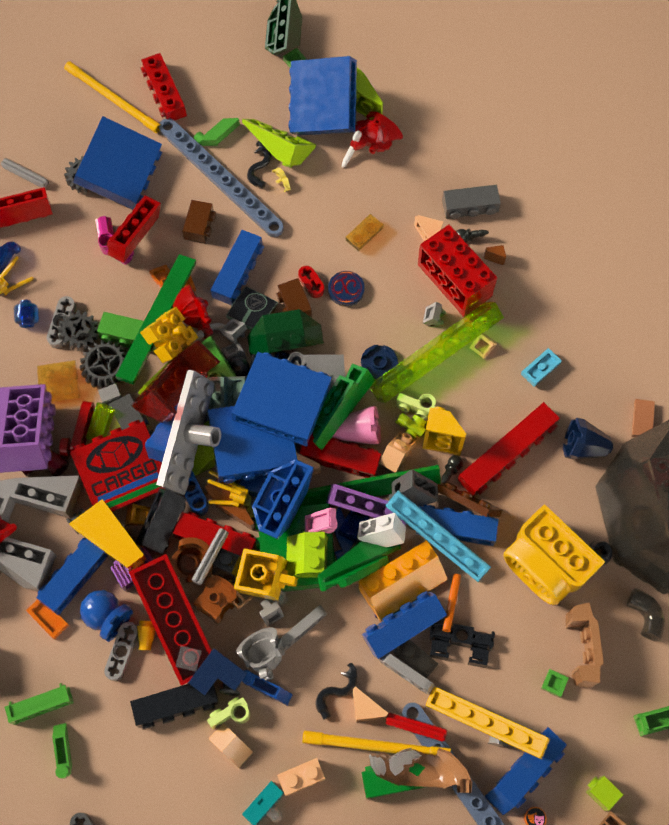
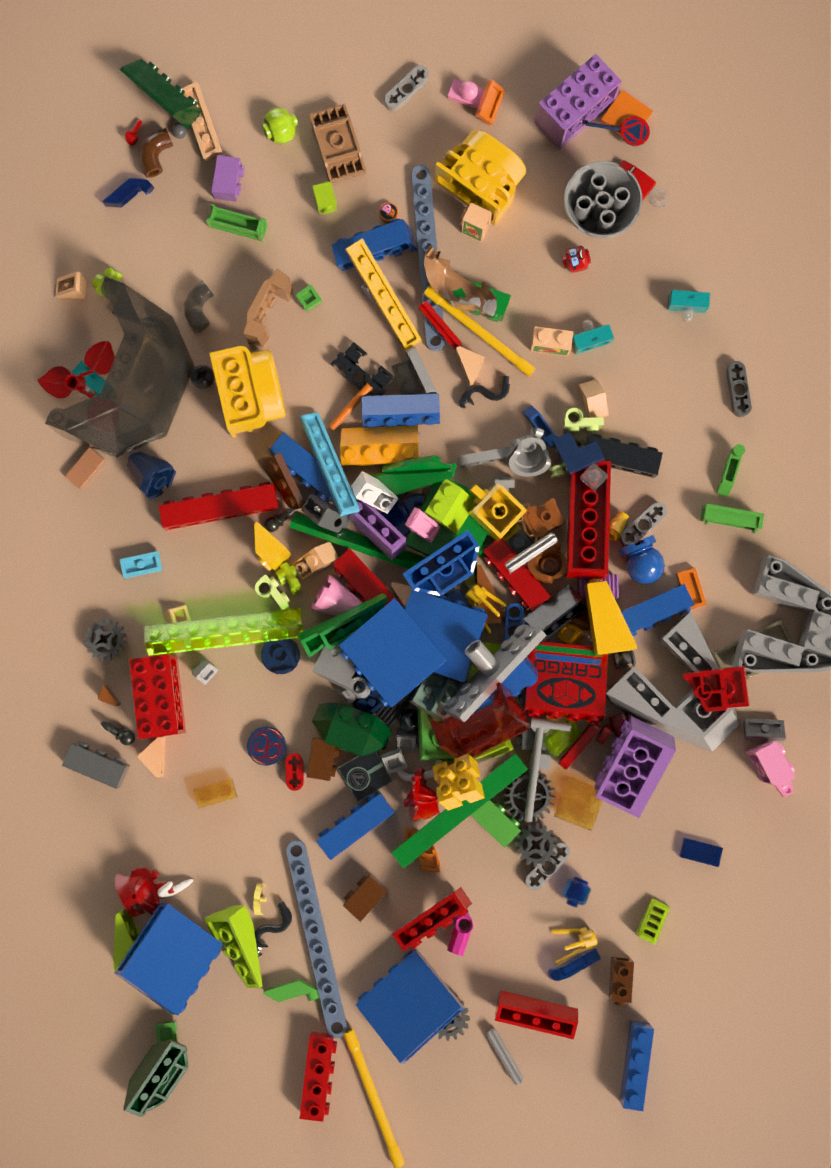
camera: 155 degrees left, 15 degrees up
none -> dark grey gear [84,618,128,661]
none -> light grey bar [524,717,571,822]
none -> yellowish green bush [548,464,567,478]

